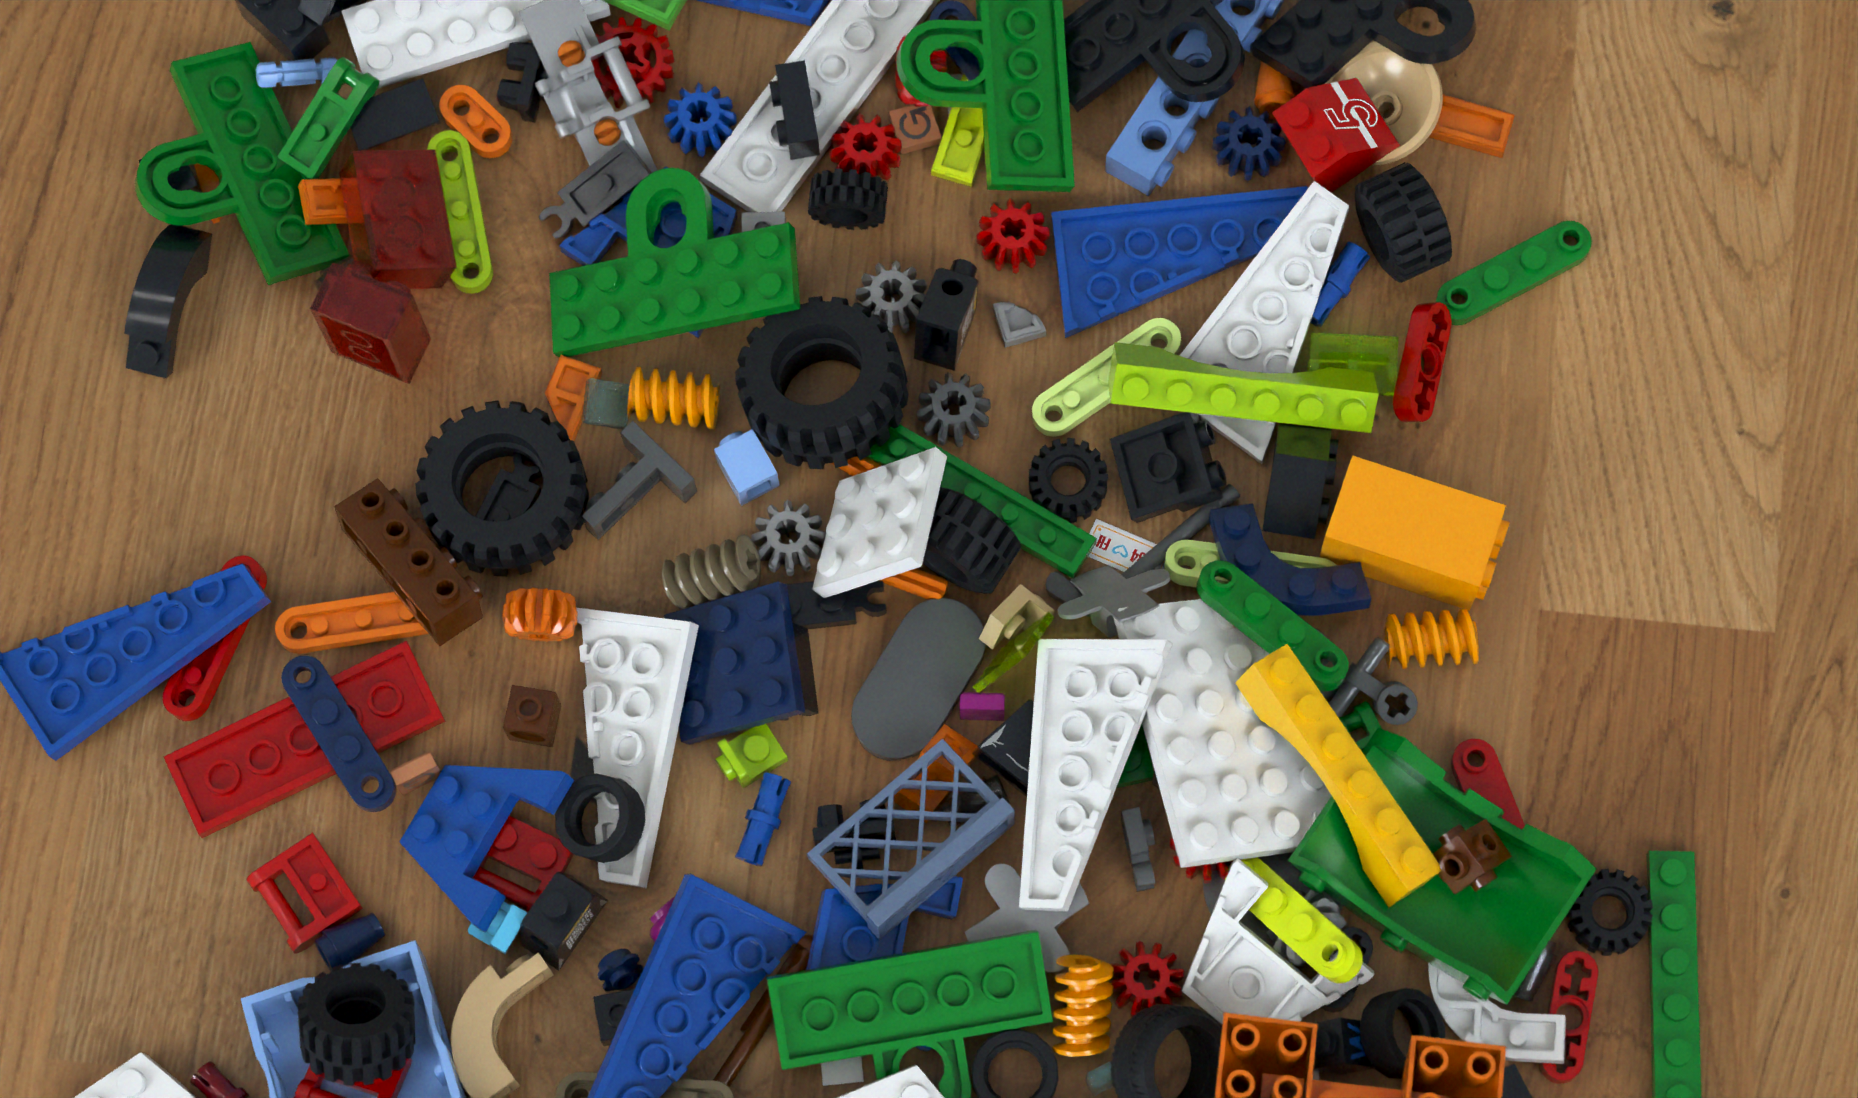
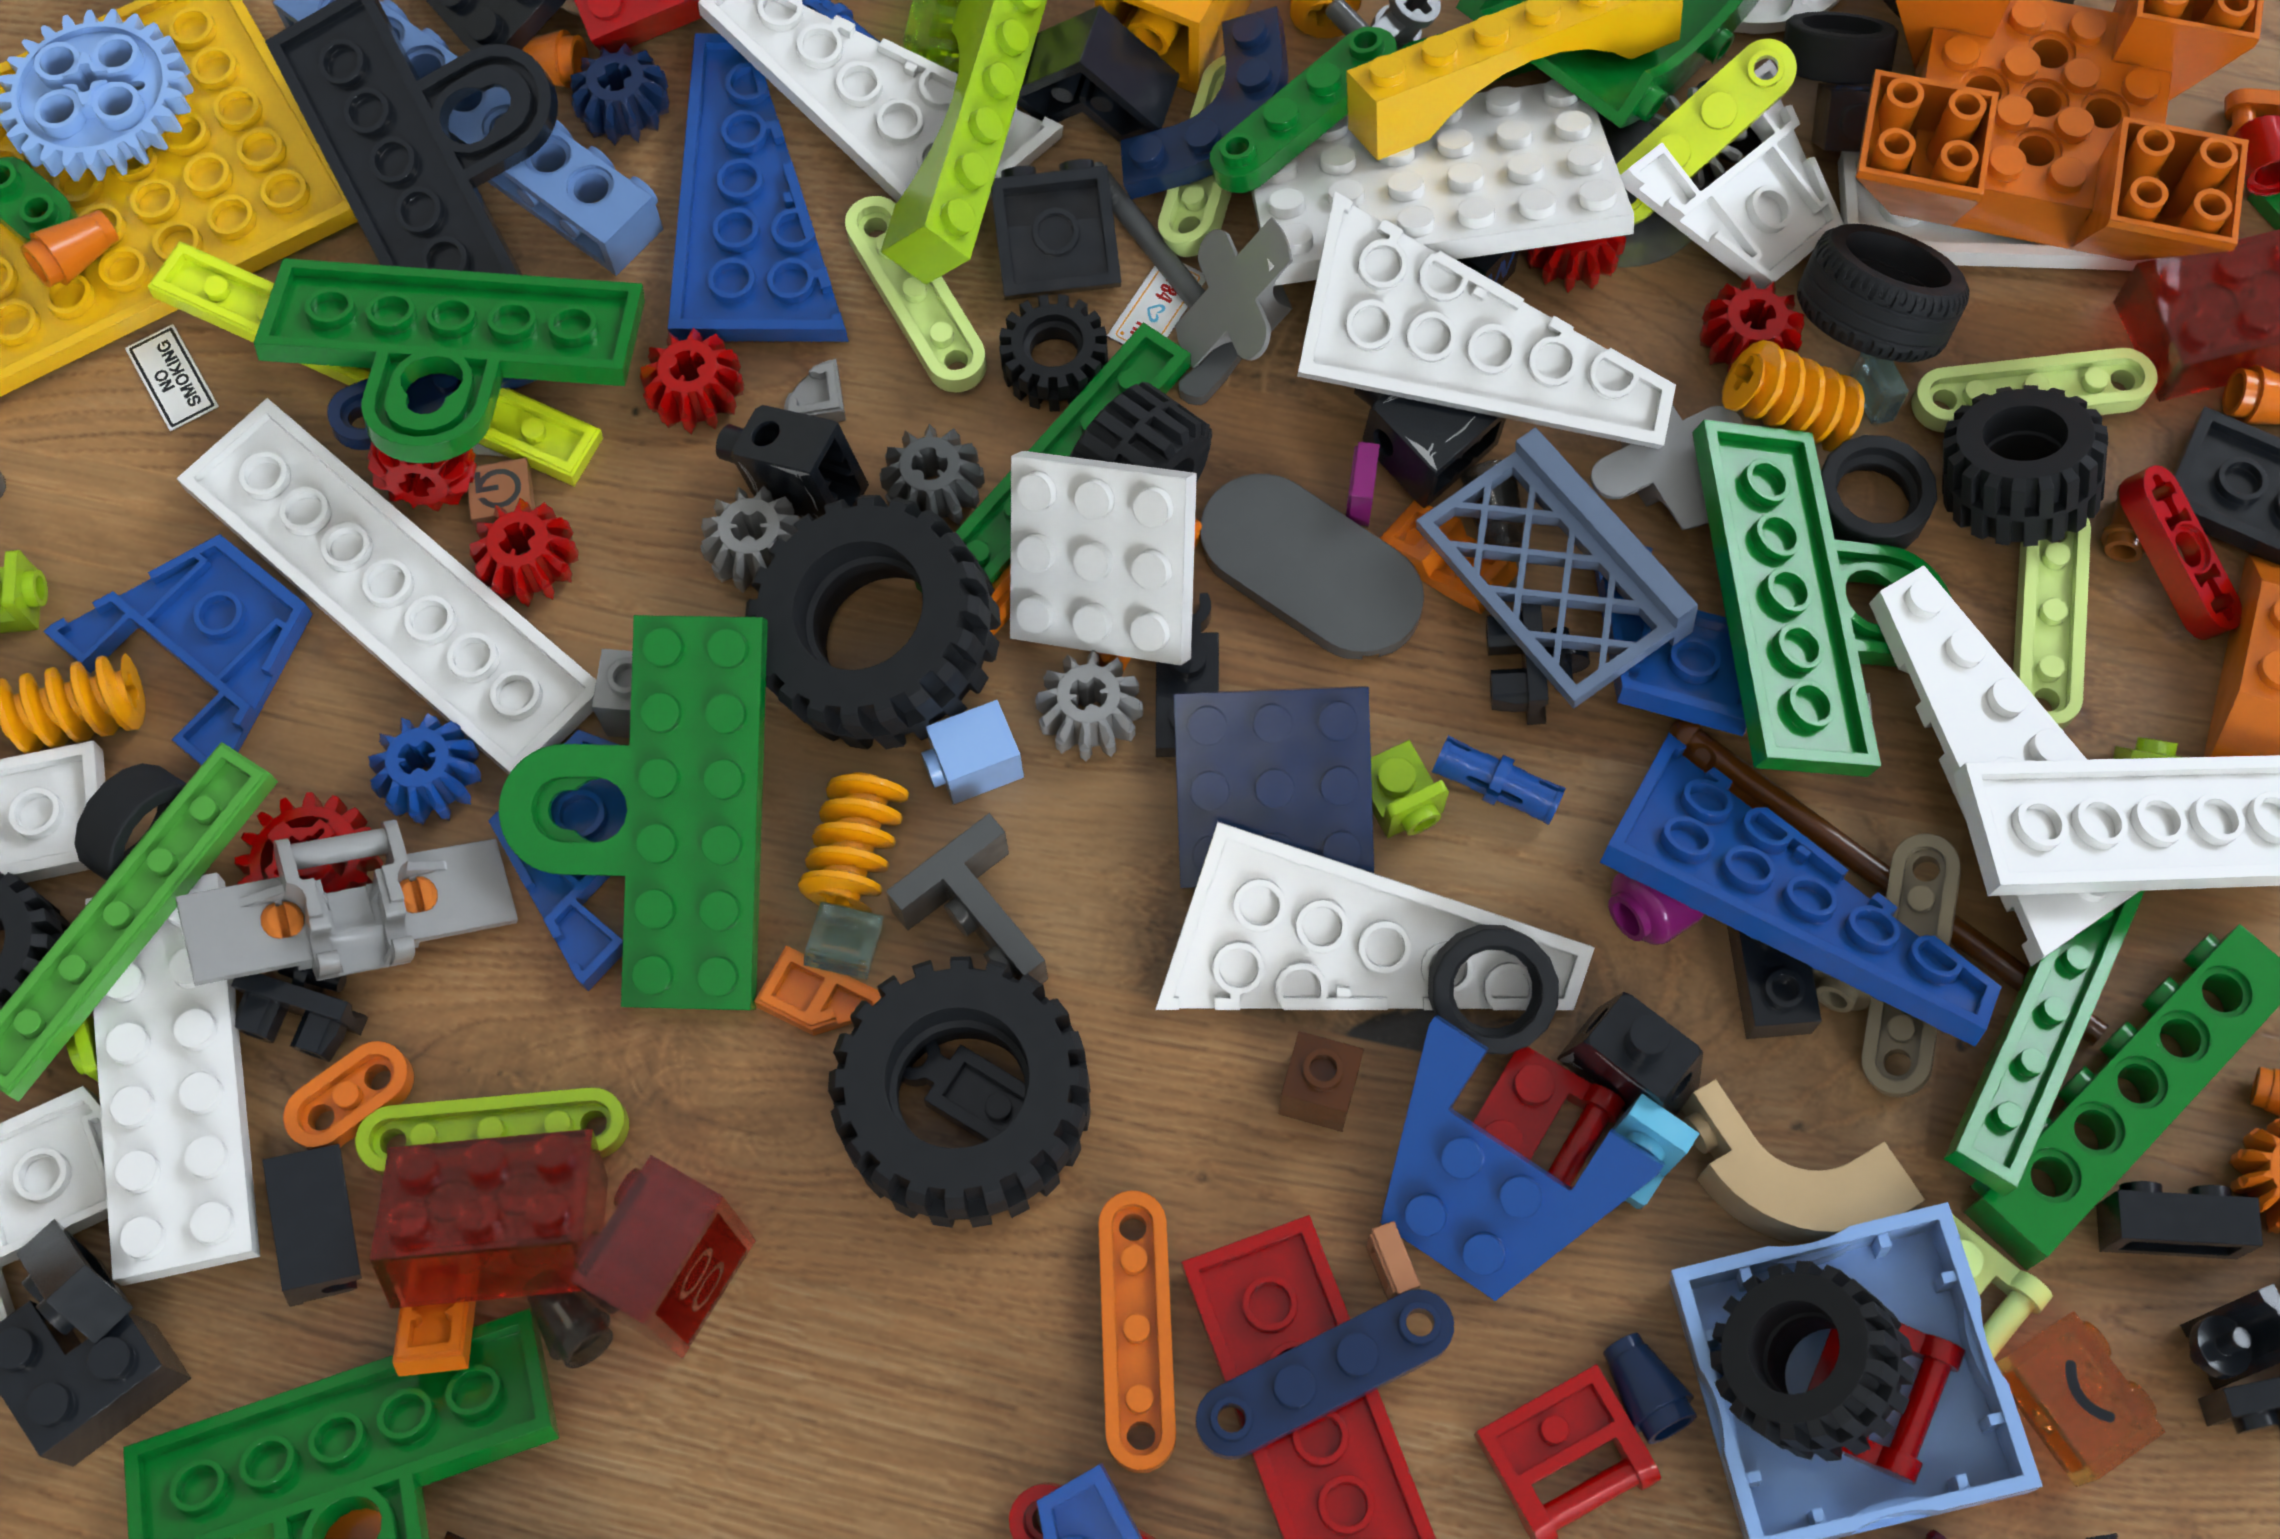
camera: 85 degrees left, 5 degrees down
light blue axle [256,57,338,88] -> none
green plate [277,57,380,179] -> none
reddish brown brick [334,478,483,647] -> none
orange gear [502,587,578,642] -> none
black plate [539,140,652,239] -> none
dark blue plate [597,949,644,992] -> none
dark tan piece [662,535,761,609] -> none
black piece [769,60,820,160] -> none
black tyre [808,169,888,230] -> none
clear neon green piece [973,611,1055,693] -> none
tan bracket [979,584,1054,650] -> none
dark grey plate [1120,807,1155,892] -> none

